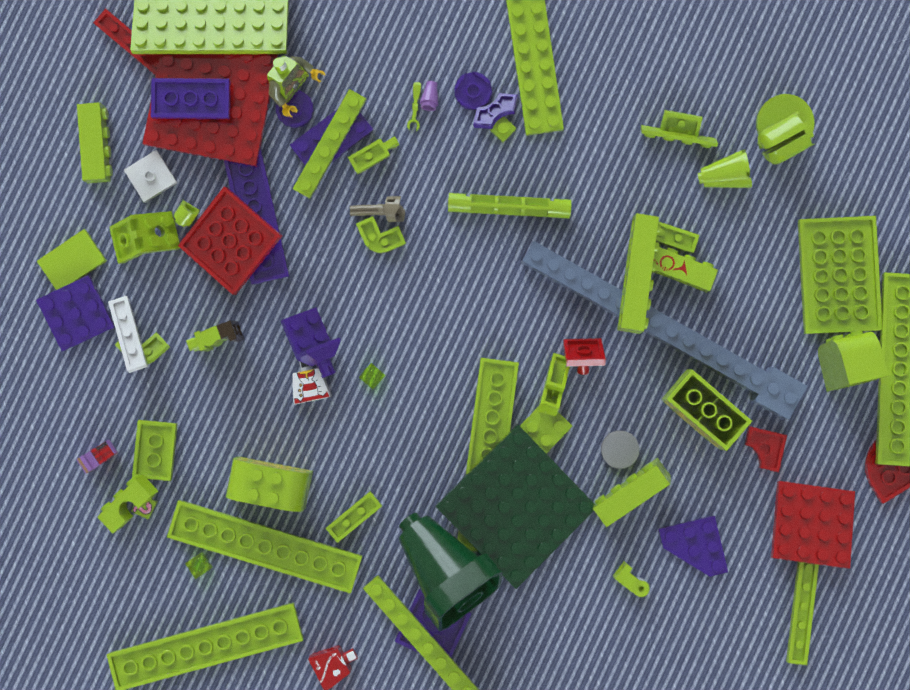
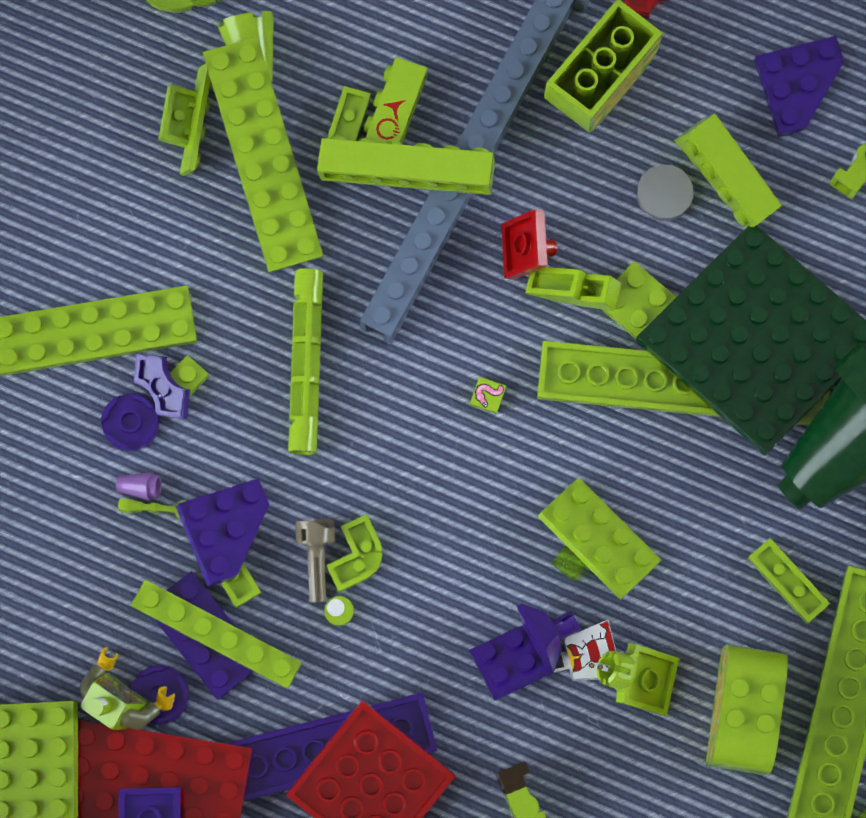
camera: 90 degrees left, 10 degrees down
none -> dark purple plate [176,478,269,587]
none -> lime plate [203,36,323,273]
none -> lime tile [324,596,354,626]
none -> lime tile [470,377,506,414]
none -> lime plate [537,478,662,600]
none -> lime plate [596,643,679,716]

